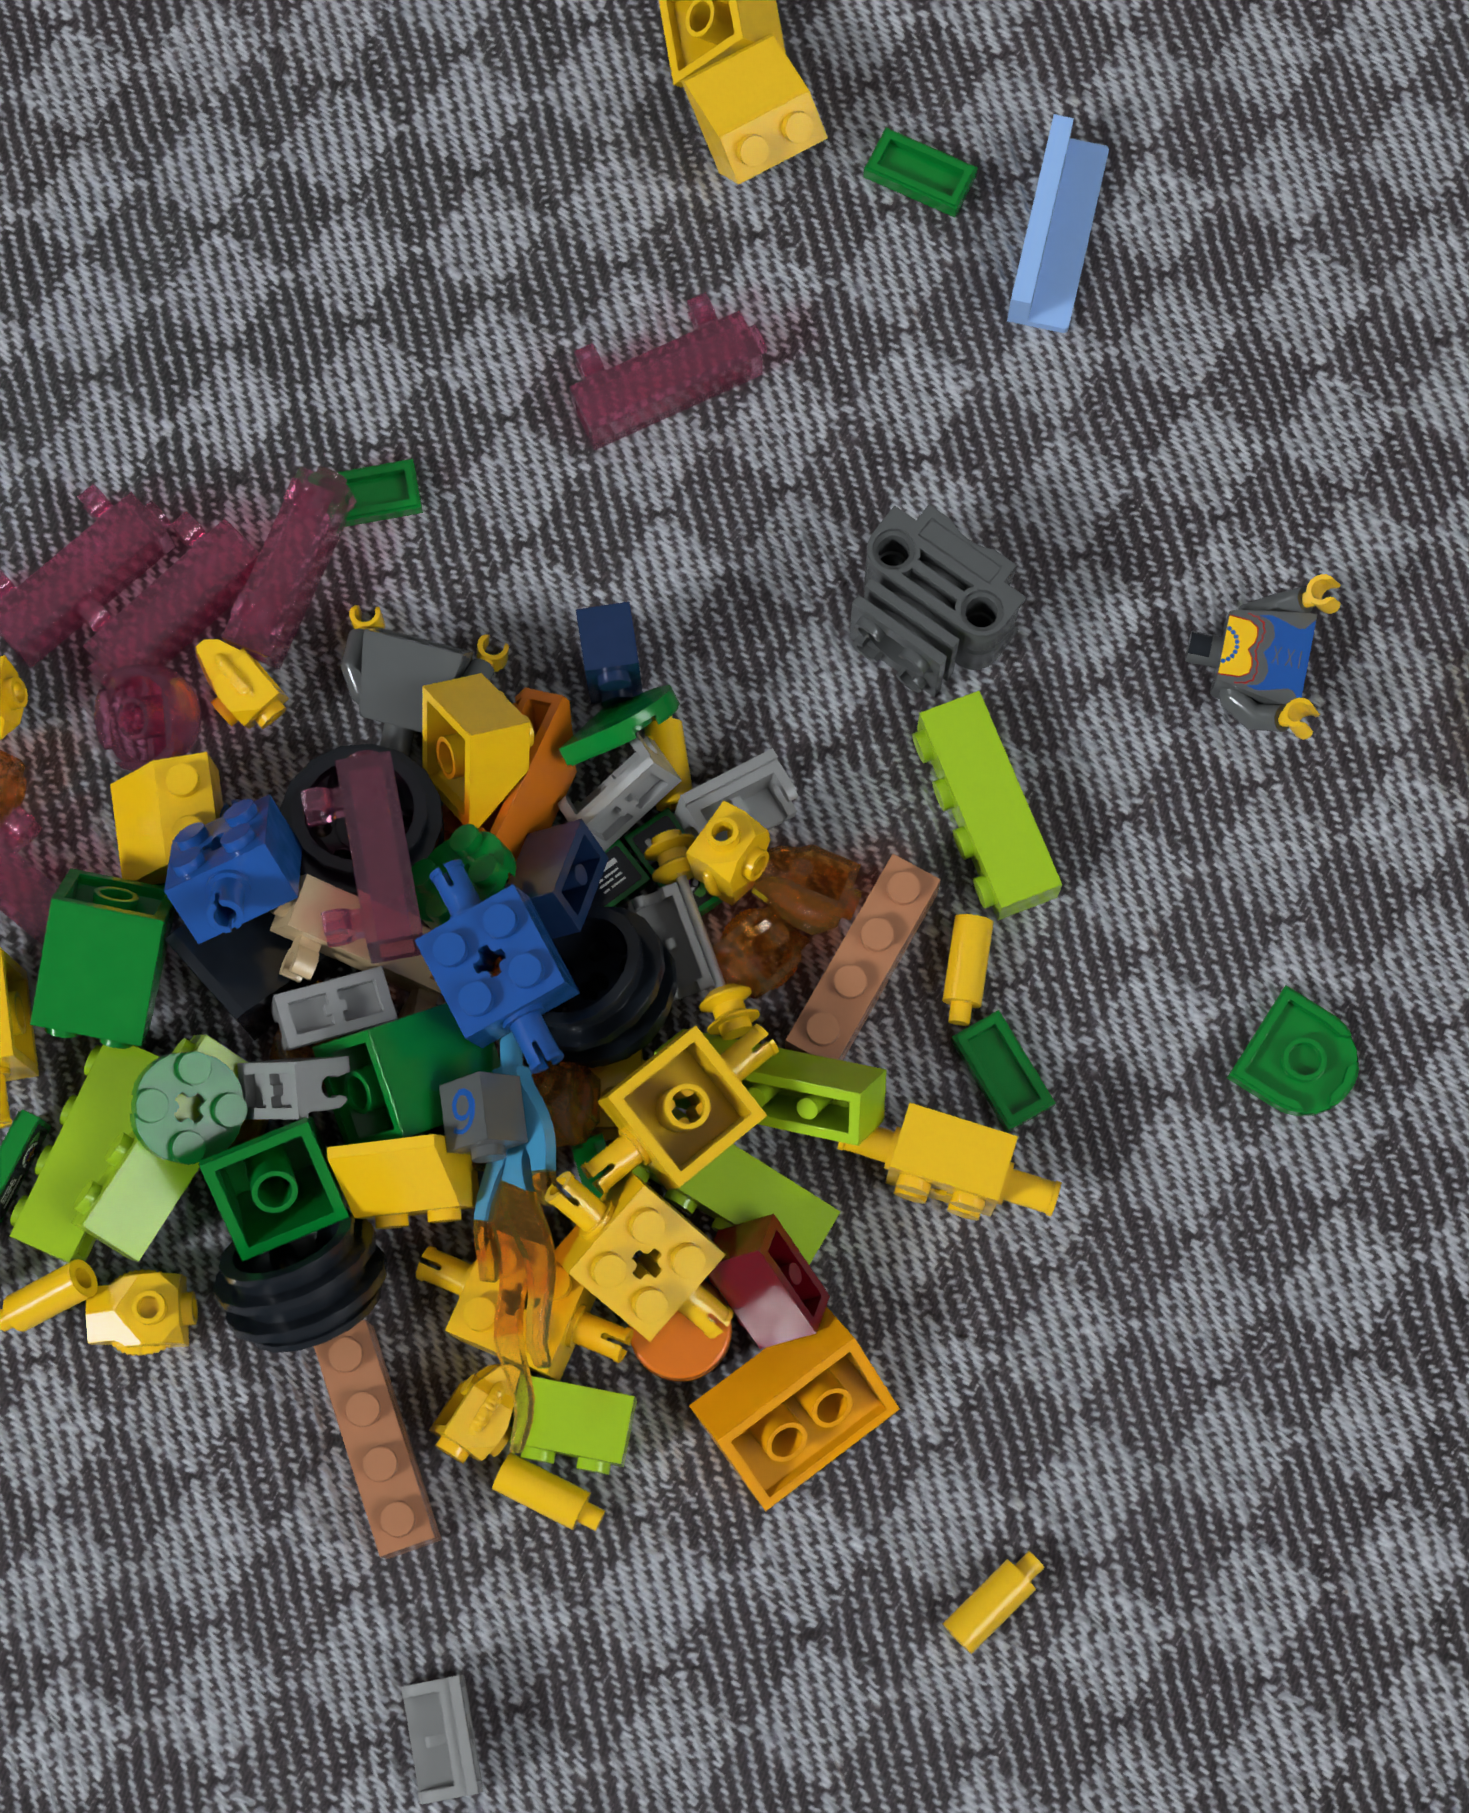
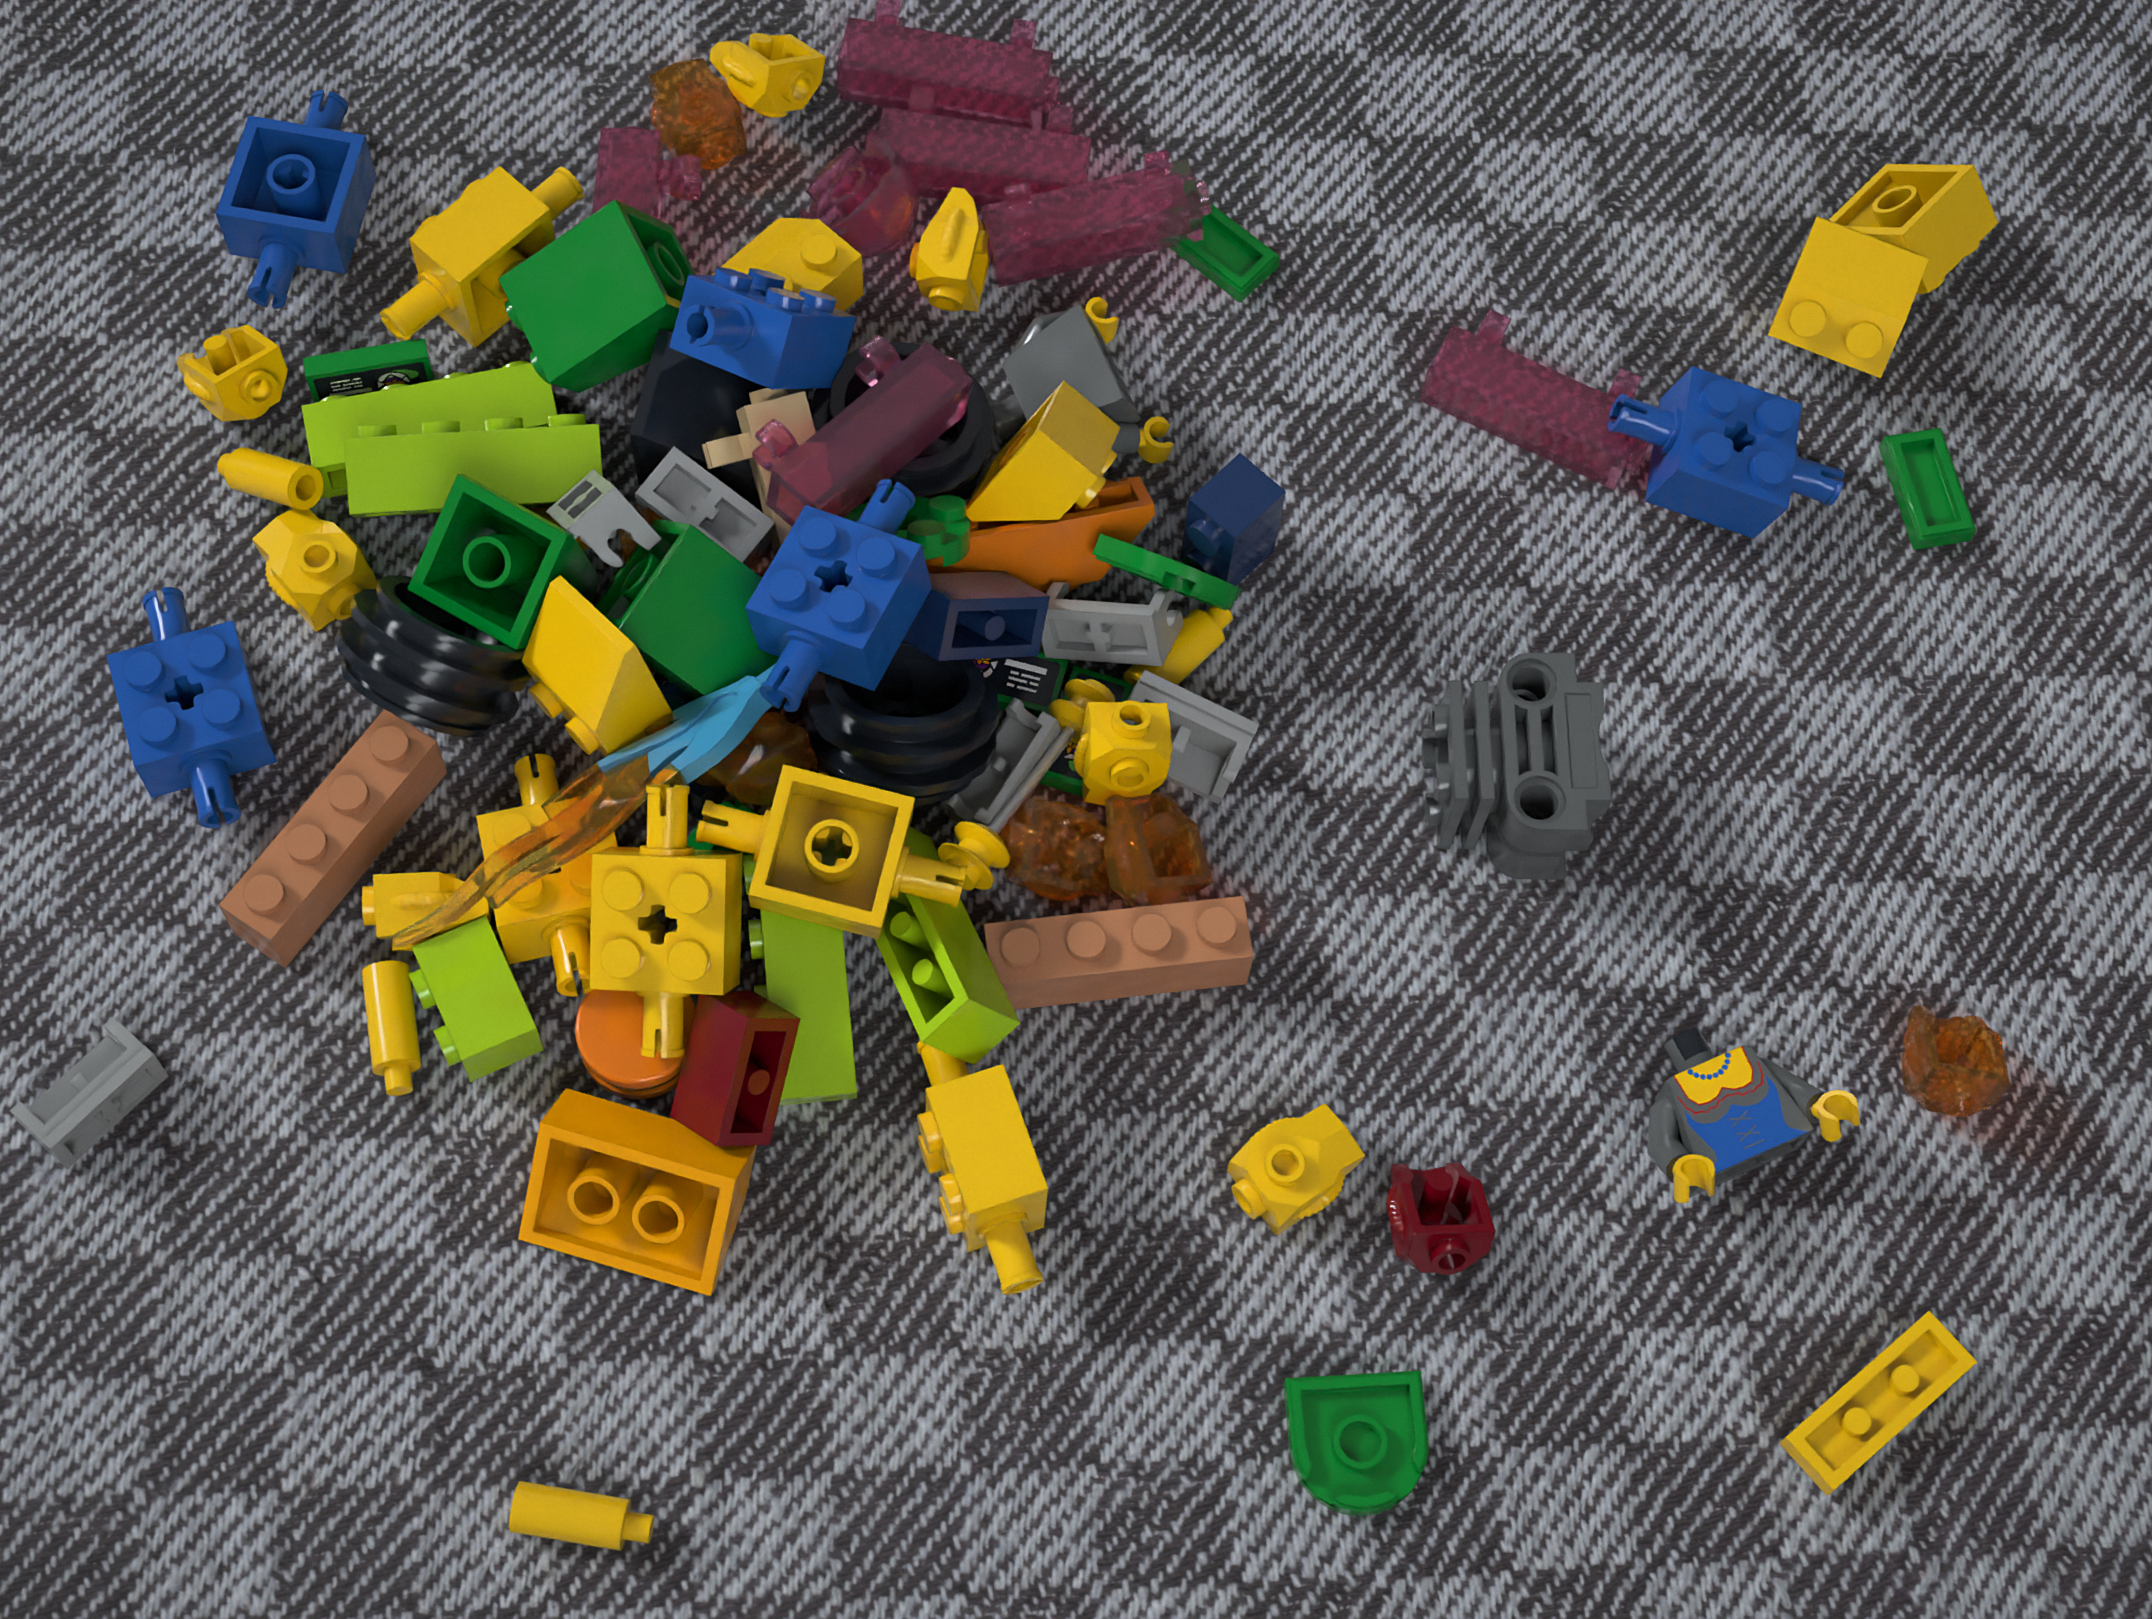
camera: 45 degrees right, 10 degrees down
plate [130,1051,248,1165] -> none
dark grey brick [439,1071,528,1163] -> none
lime brick [912,691,1062,920] -> none
yellow cylinder [942,914,994,1026] -> none
green tile [951,1010,1056,1133] -> none
light blue panel [1007,114,1109,333] -> none
none -> blue brick [106,587,277,828]
none -> yellow hand [1227,1103,1365,1236]
none -> dark red hand [1386,1163,1496,1275]
none -> blue brick [1607,366,1844,539]
none -> clear orange hand [1902,1005,2010,1118]

